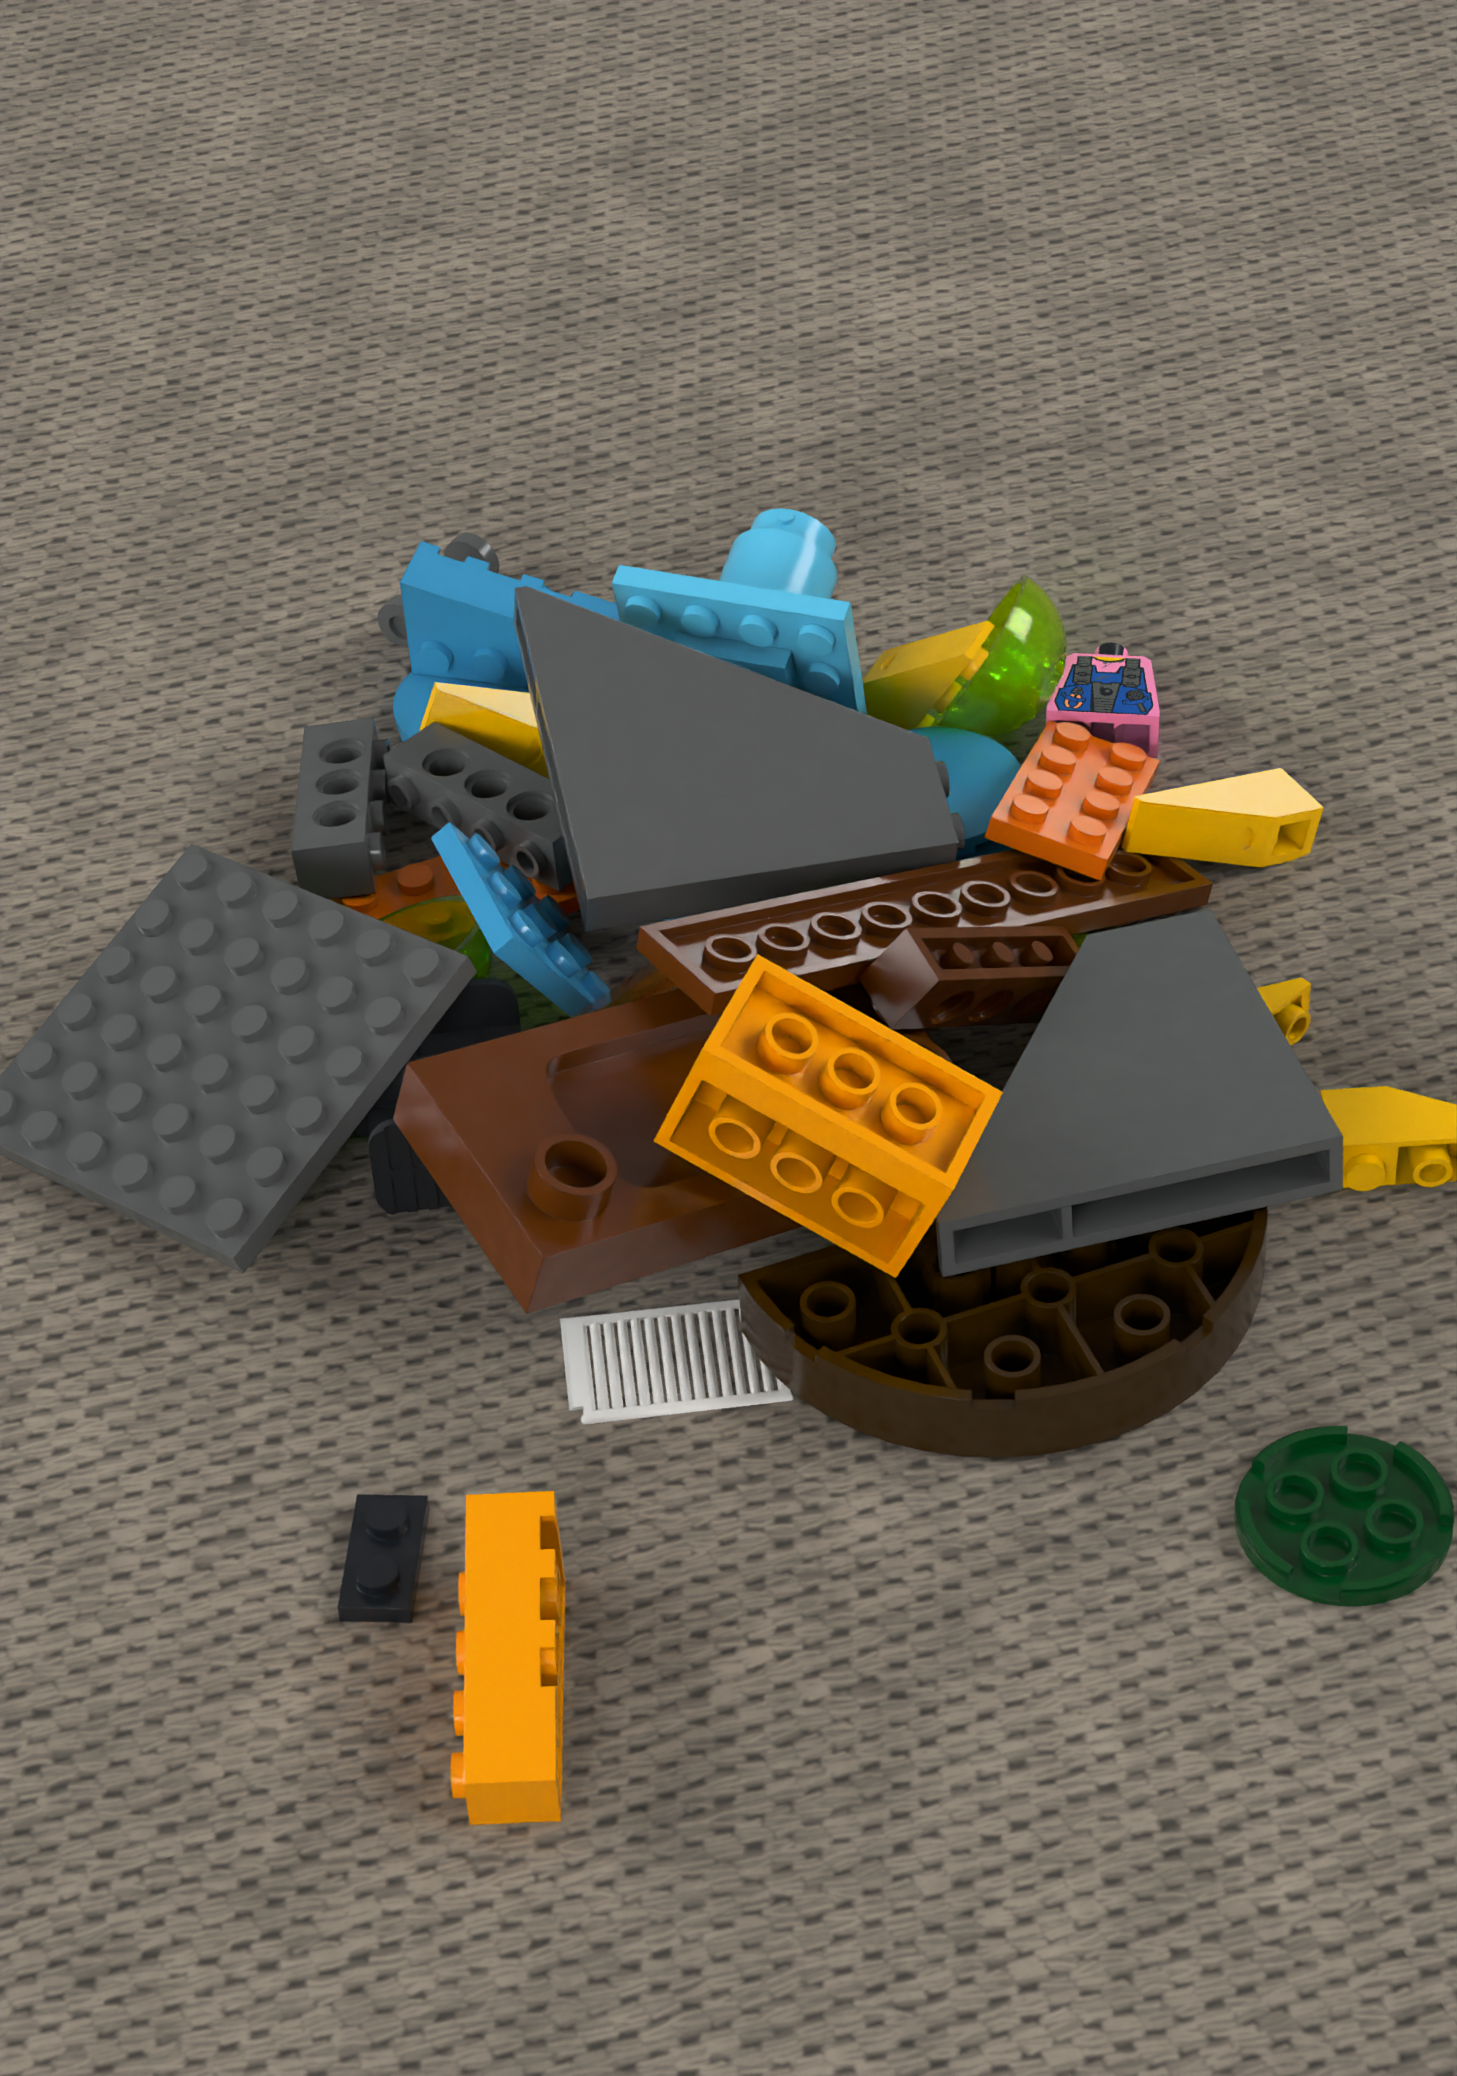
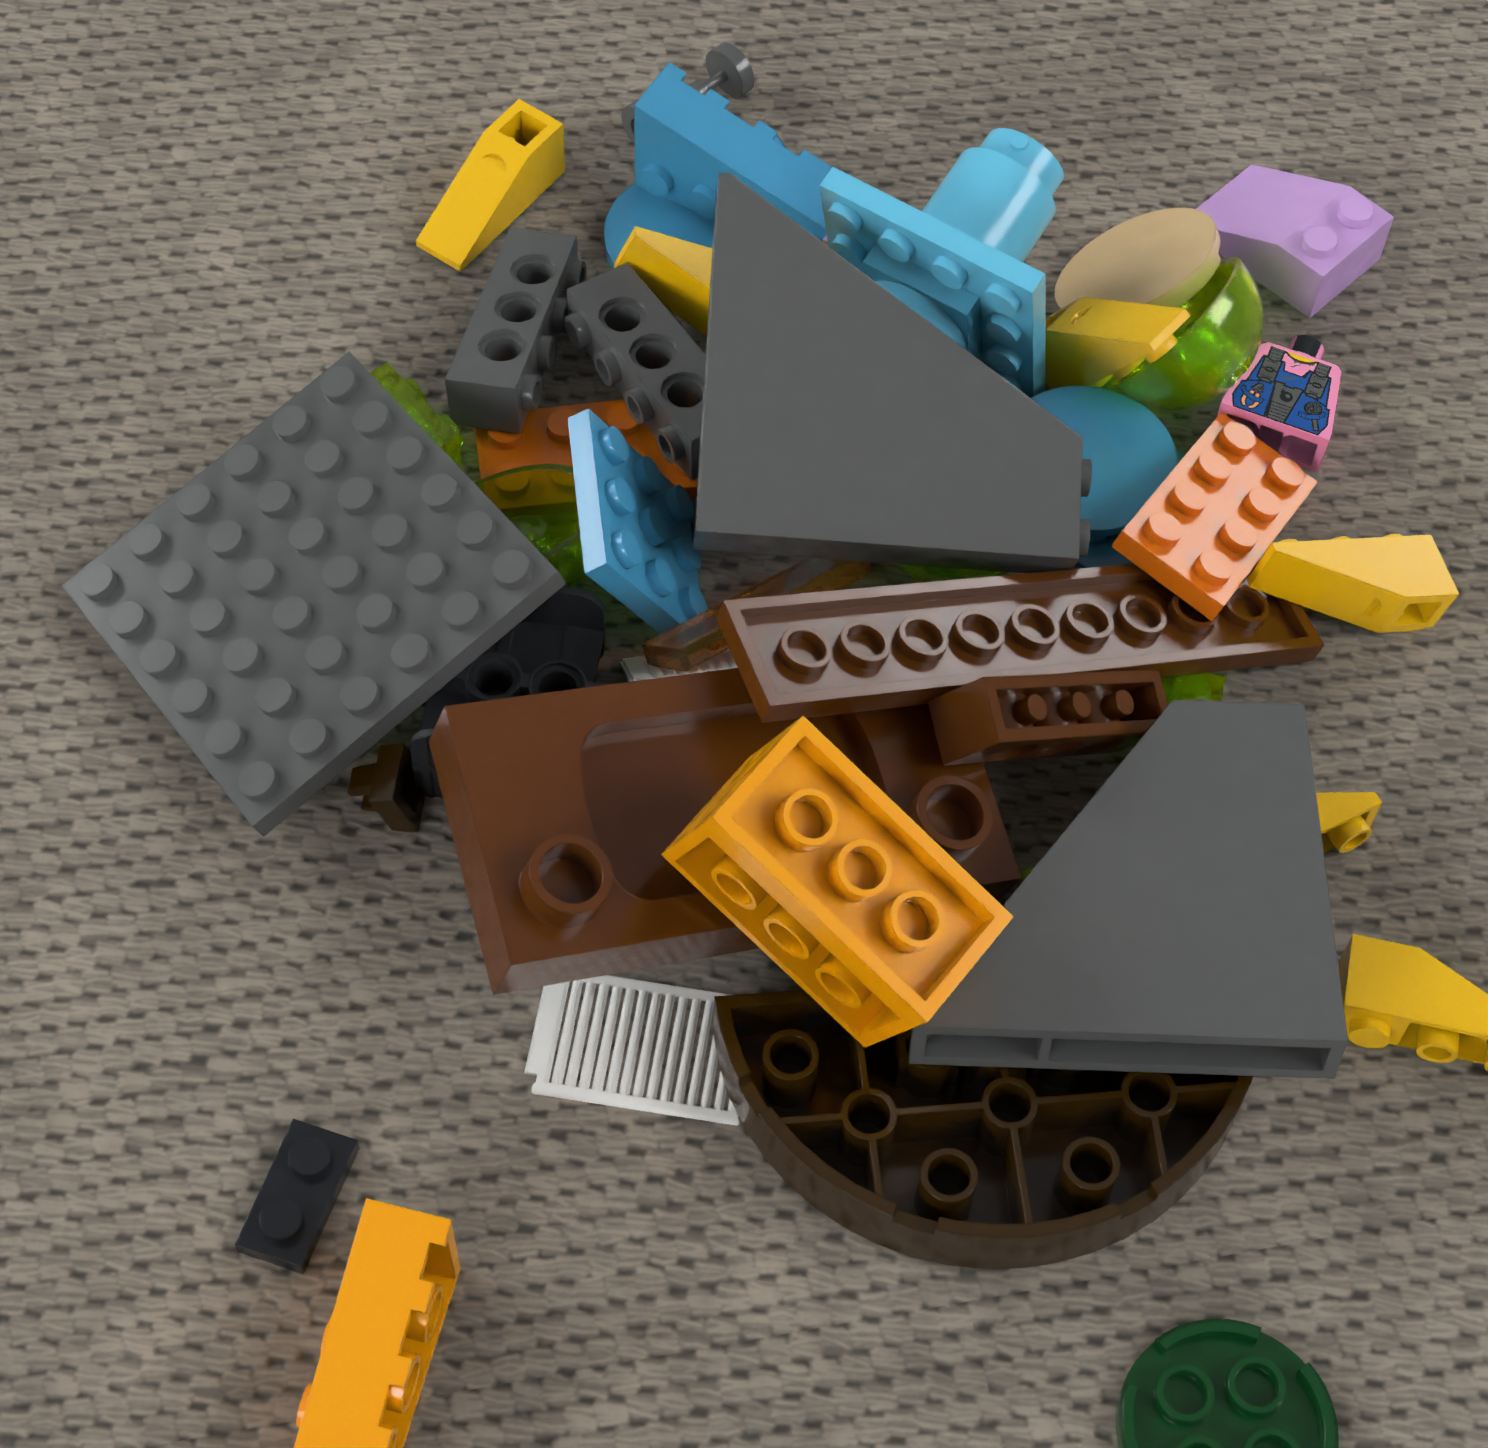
camera: 10 degrees right, 15 degrees up
none -> dark brown tile [347,743,425,833]
none -> yellow slope [416,99,565,272]
none -> tan tile [1054,208,1221,309]
none -> lavender slope [1196,164,1394,319]

